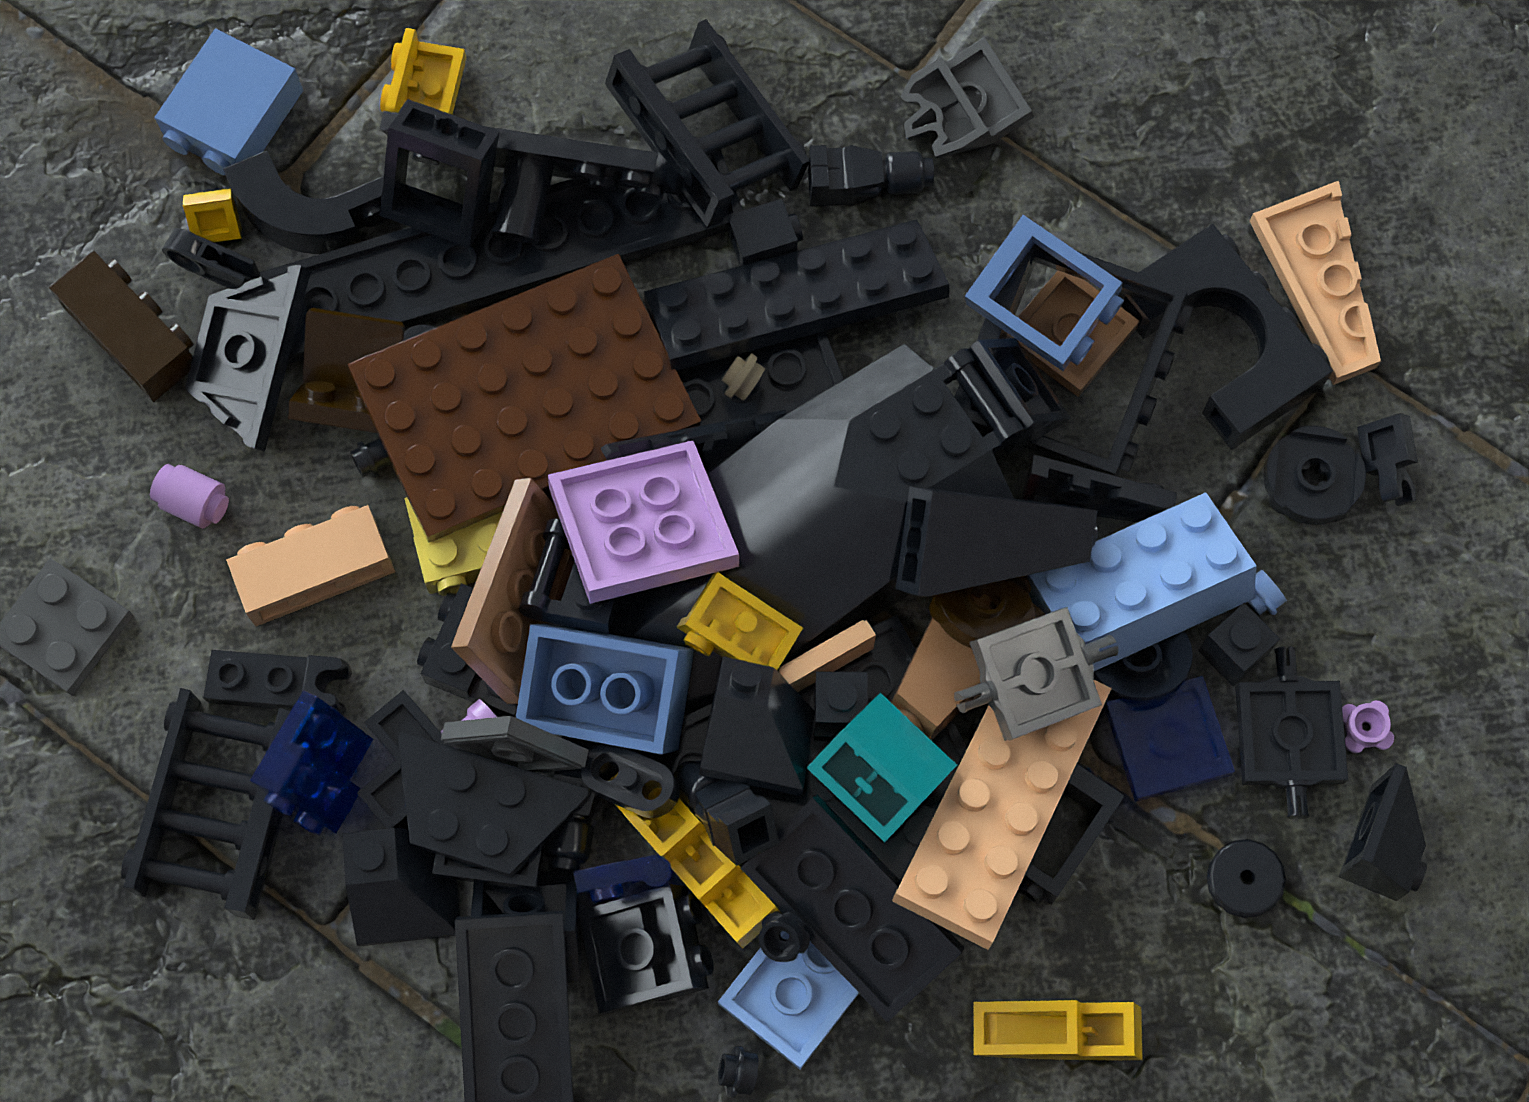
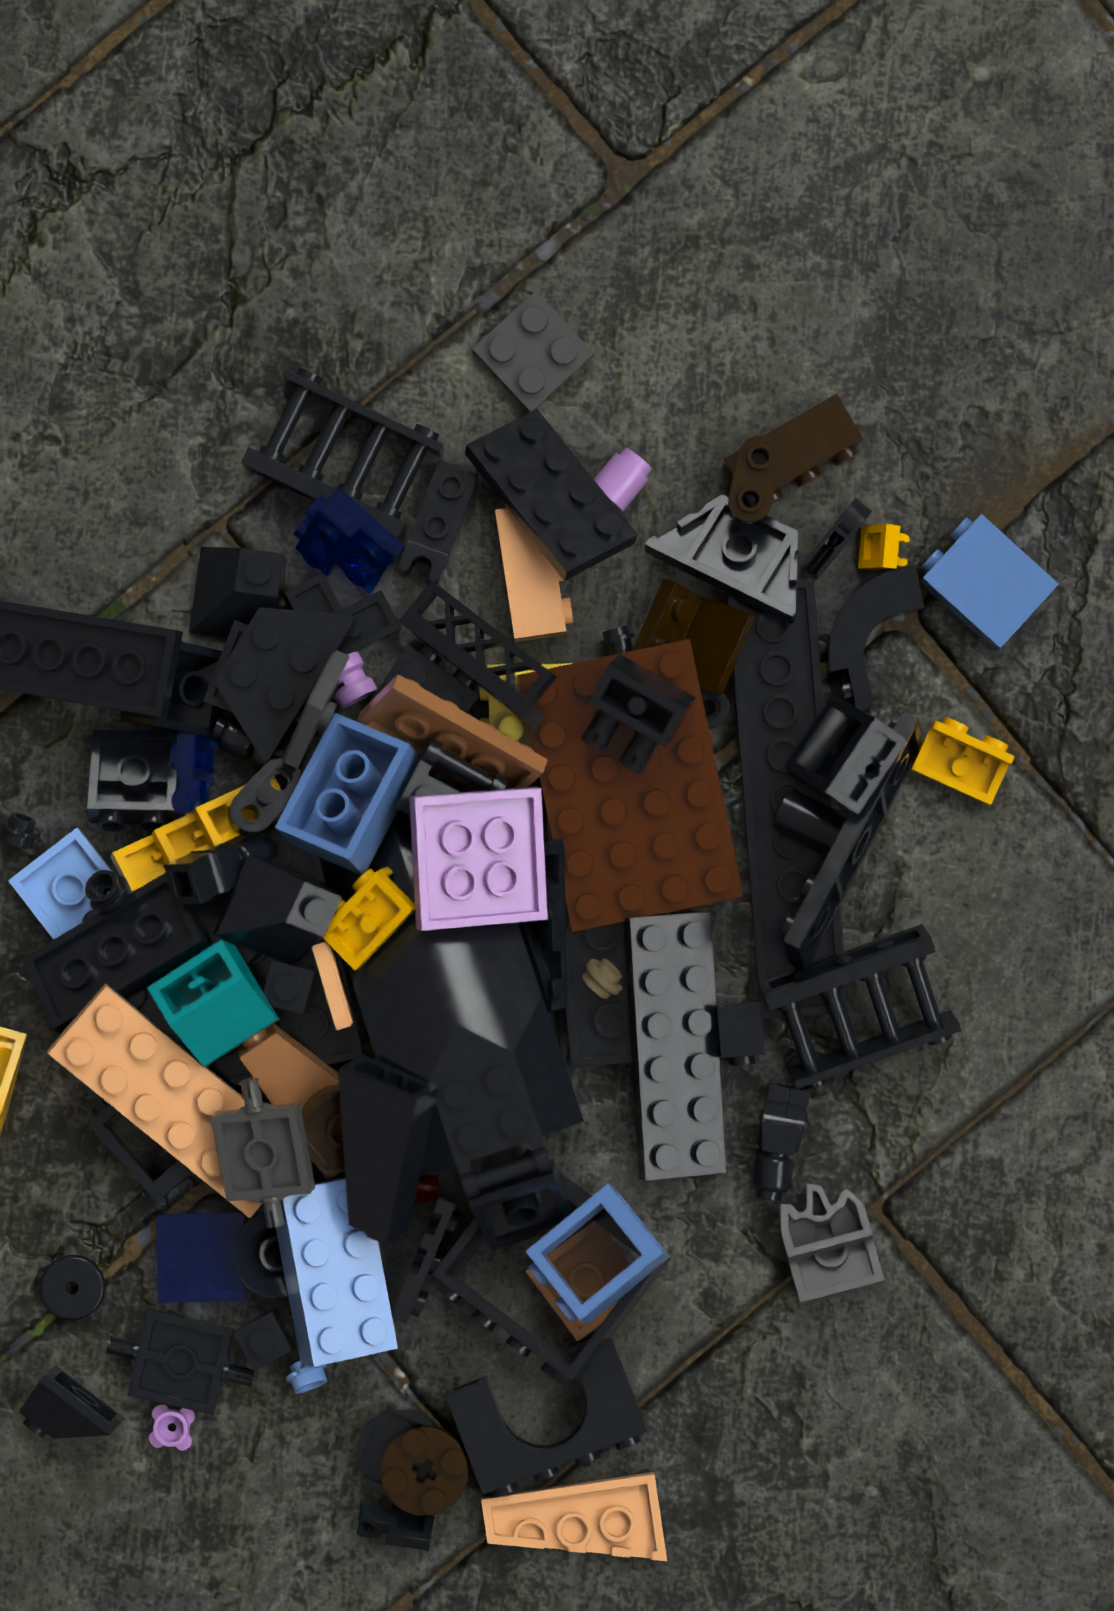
camera: 105 degrees right, 15 degrees up
none -> dark brown plate [381,1425,469,1516]
none -> black fence [399,581,557,729]
none -> black plate [465,409,638,581]
none -> black brick [581,654,696,774]
none -> dark brown plate [728,436,782,524]

